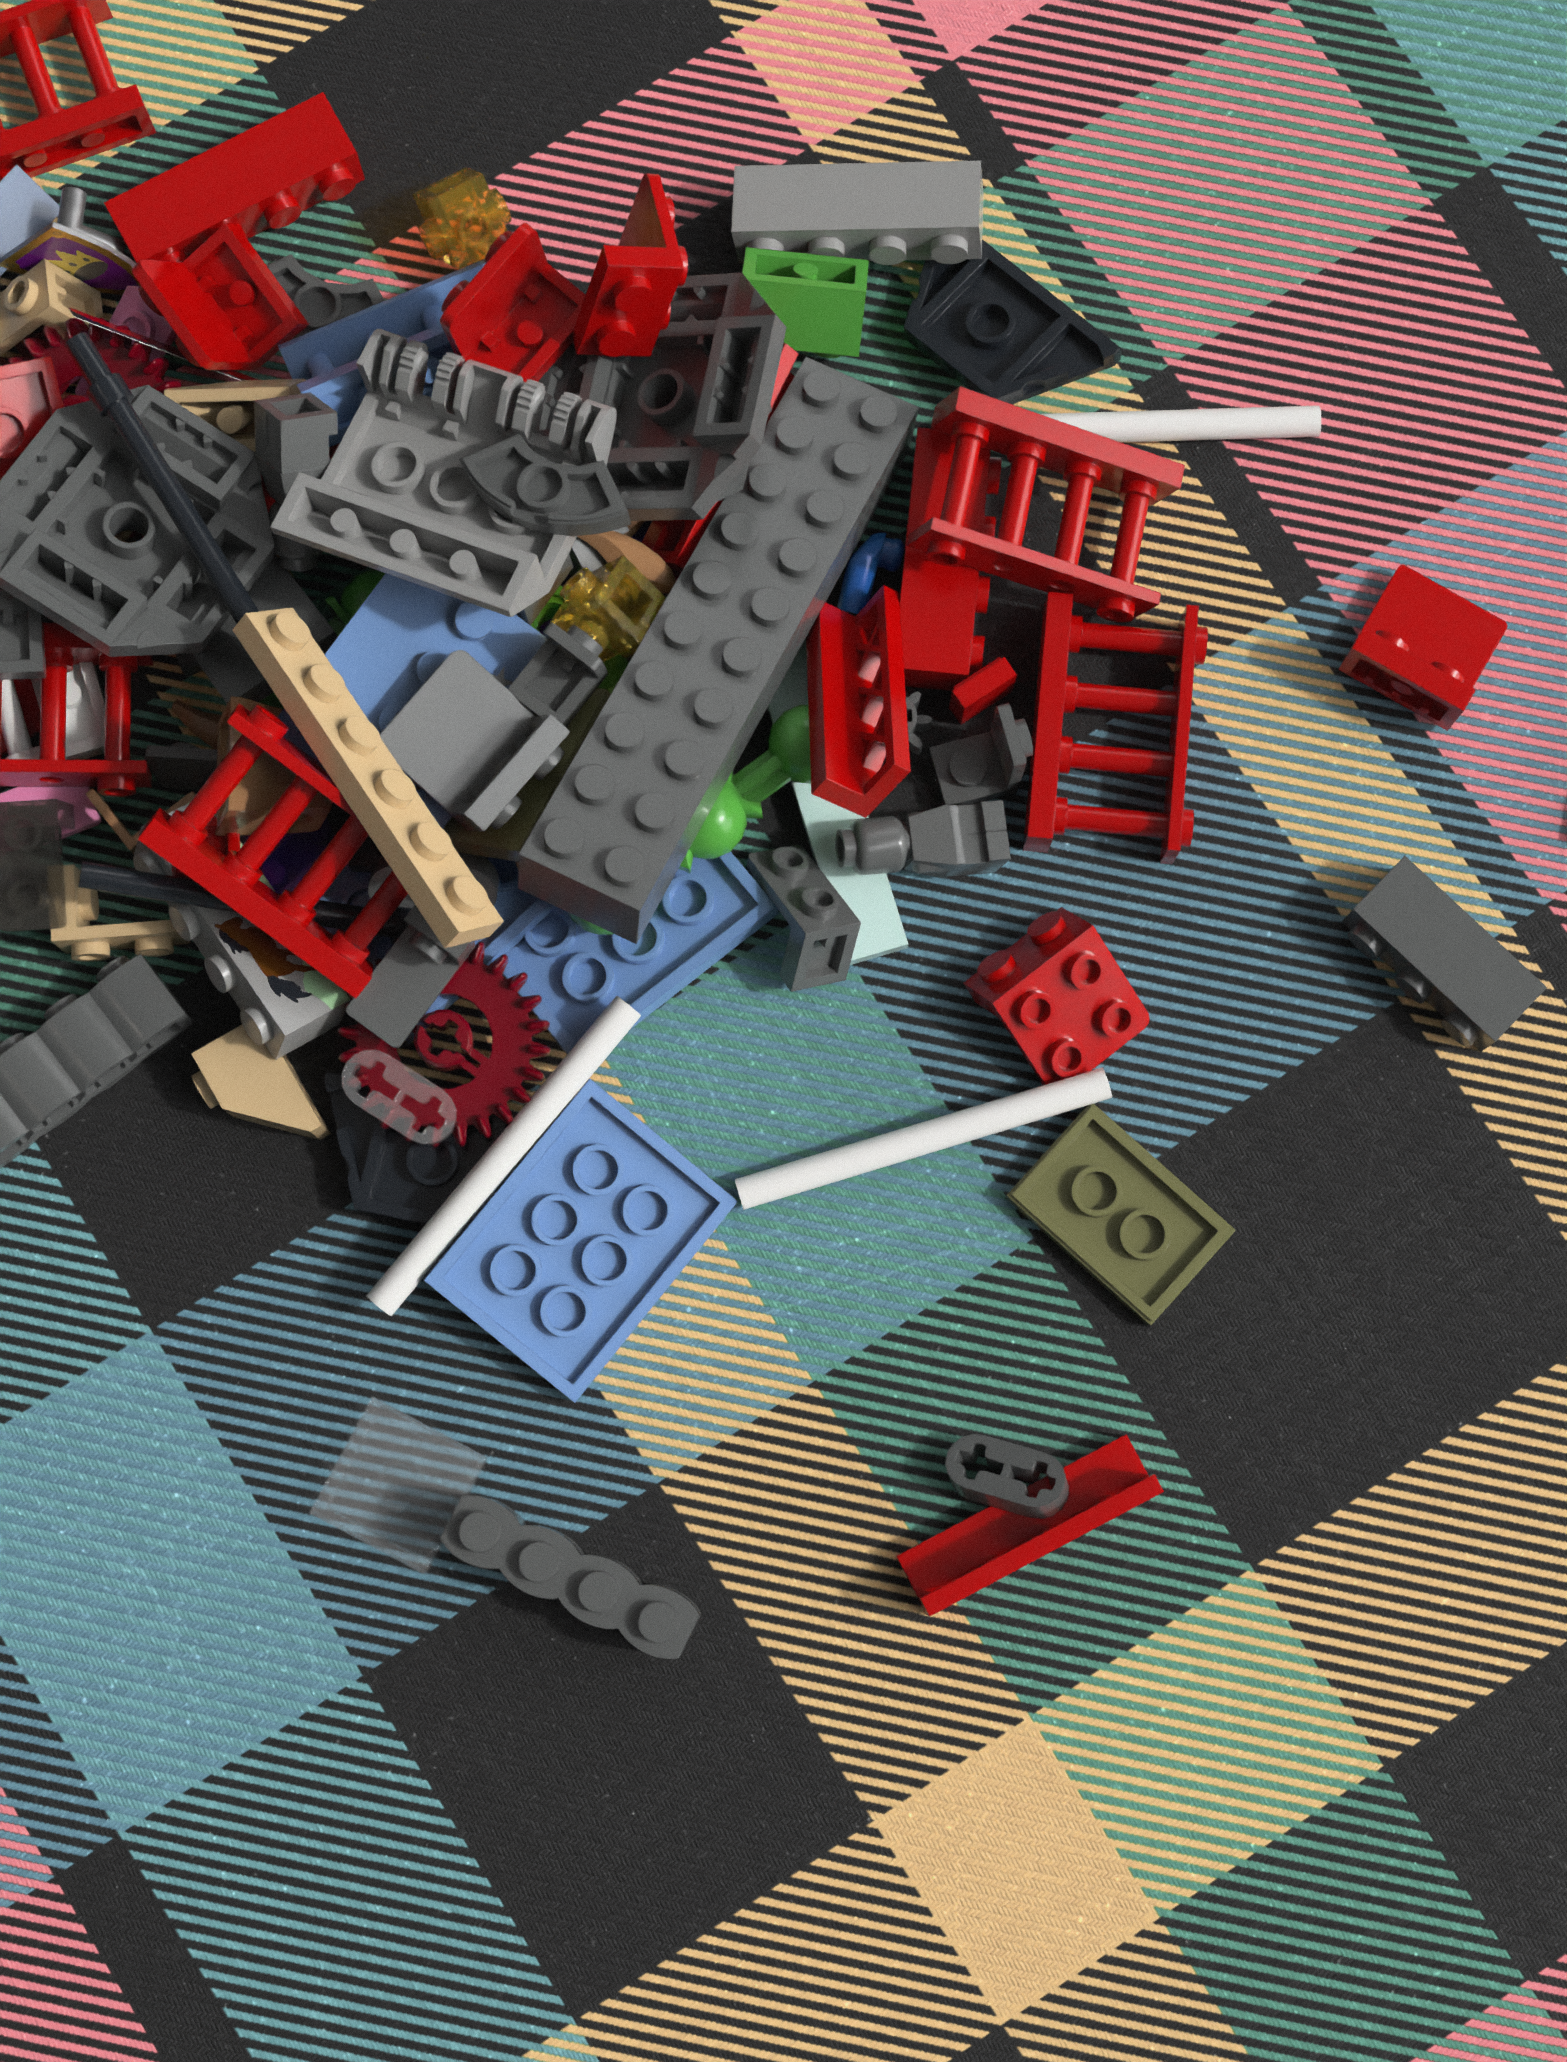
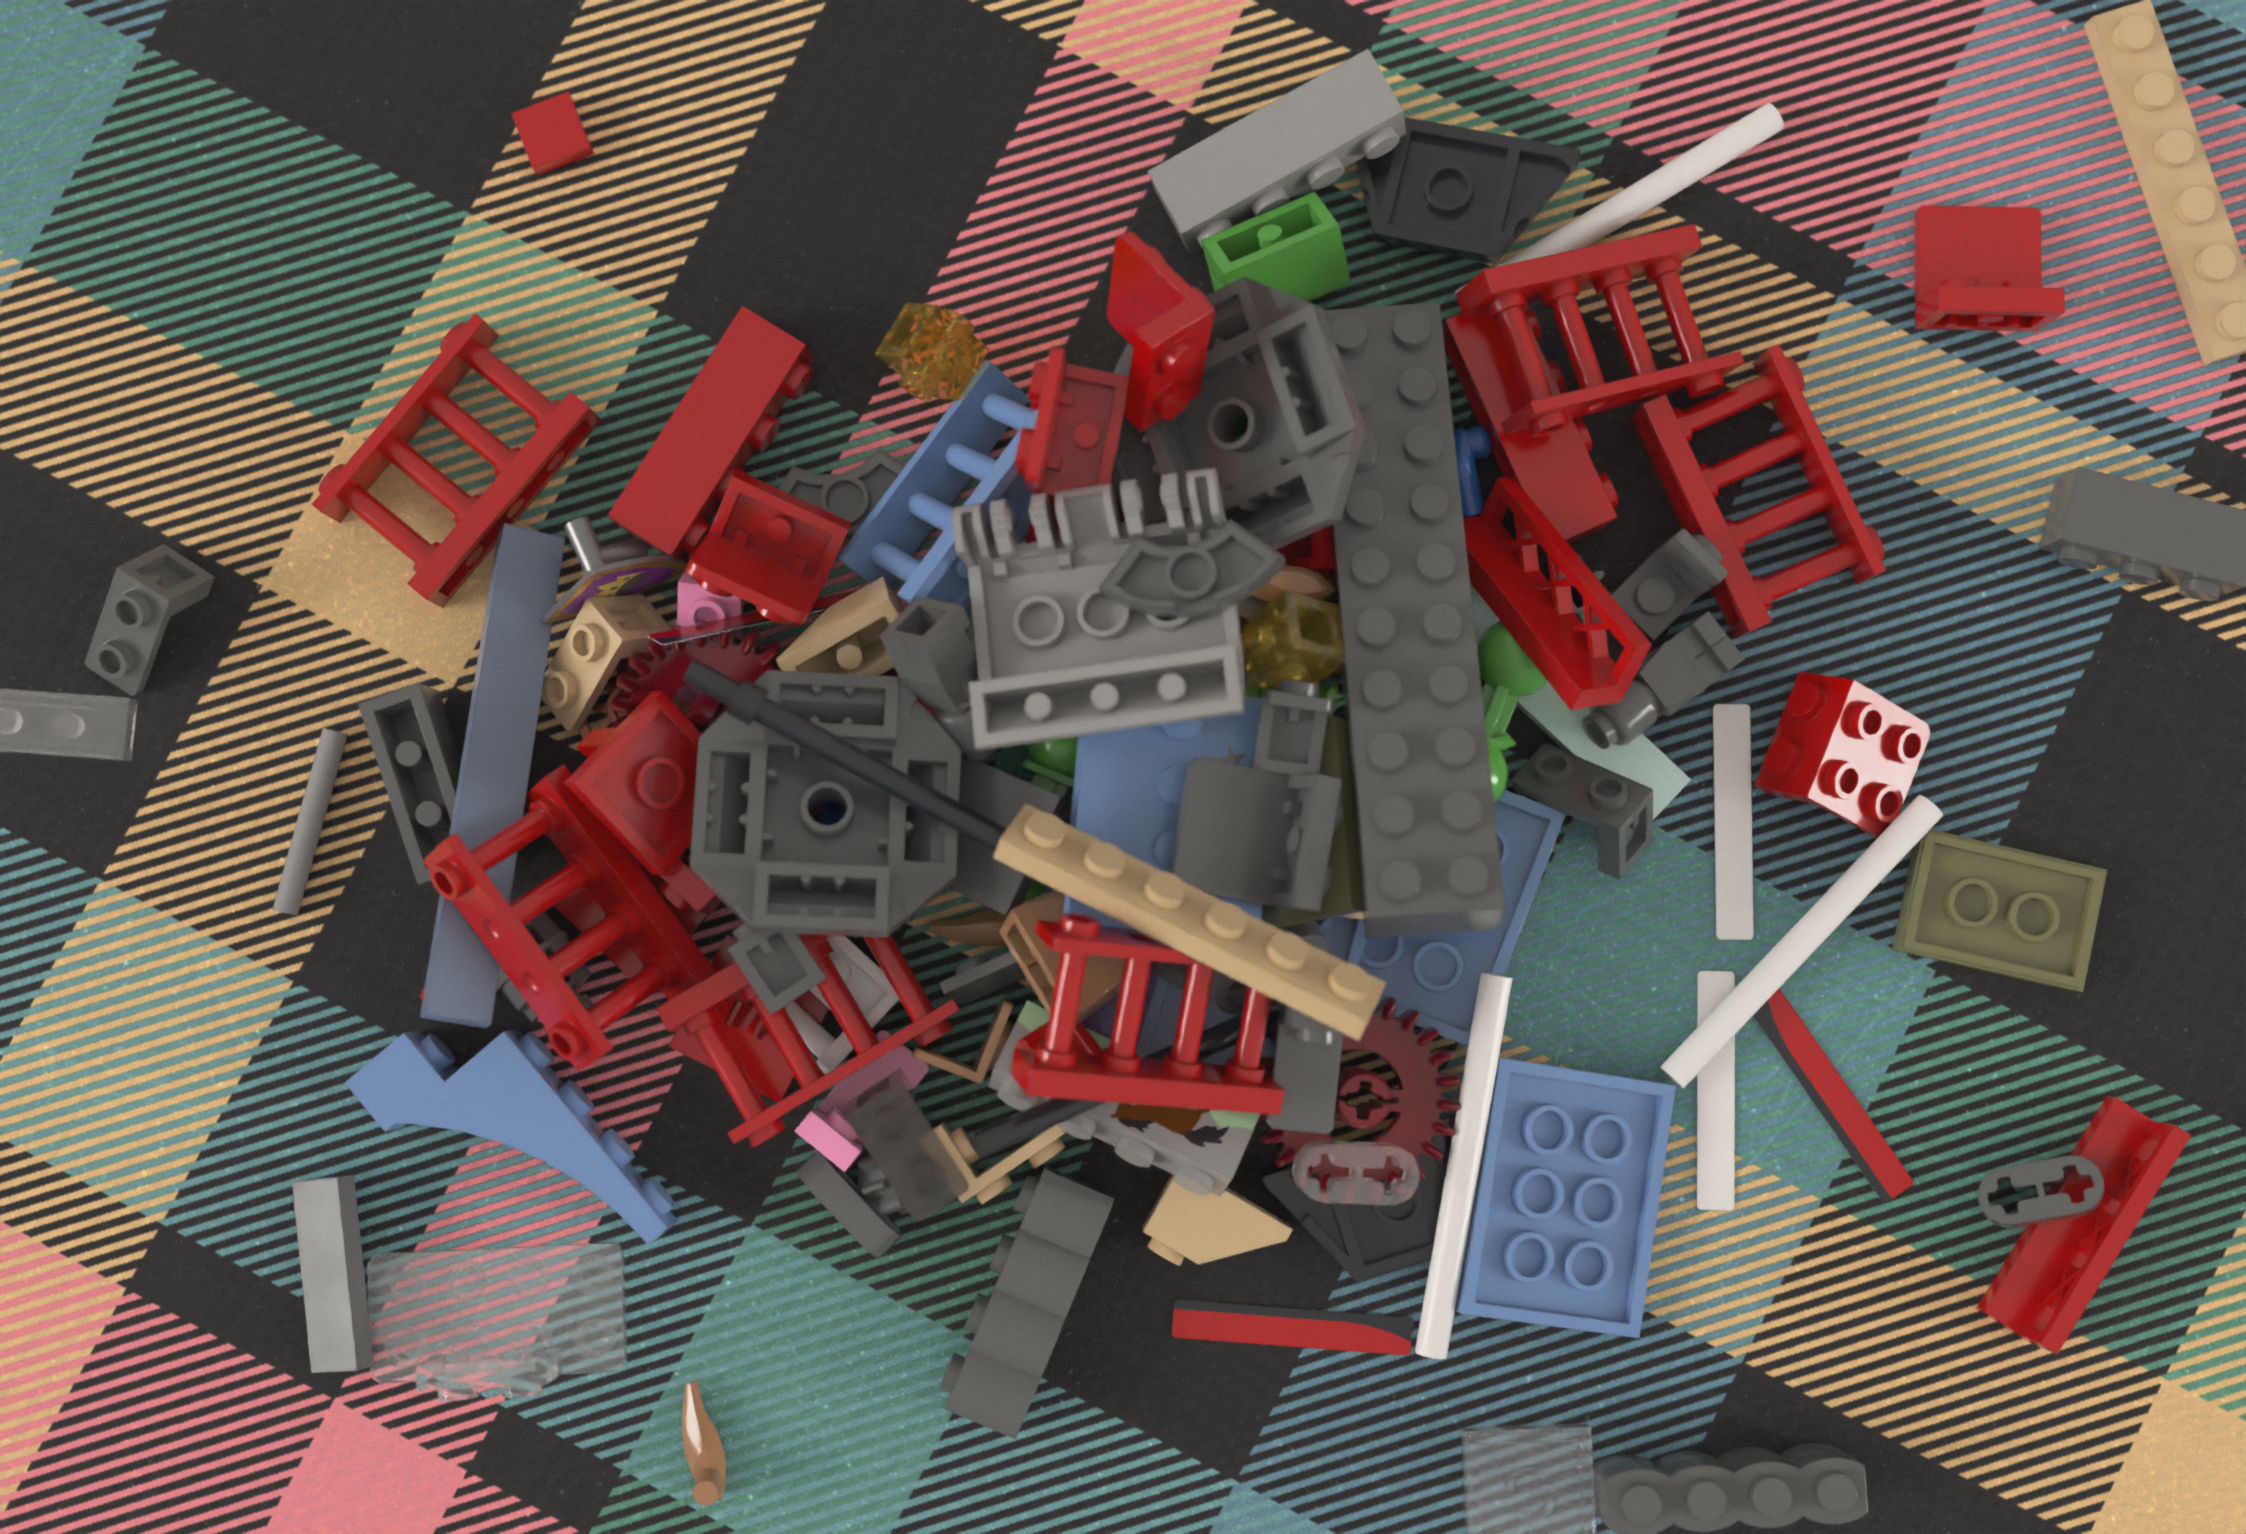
camera: 30 degrees left, 5 degrees up
red tile [949,657,1017,725] -> none
none -> red sticker [1172,1300,1413,1355]
none -> white sticker [1697,971,1735,1211]
none -> white sticker [1713,704,1754,940]
none -> red sticker [1753,988,1913,1203]

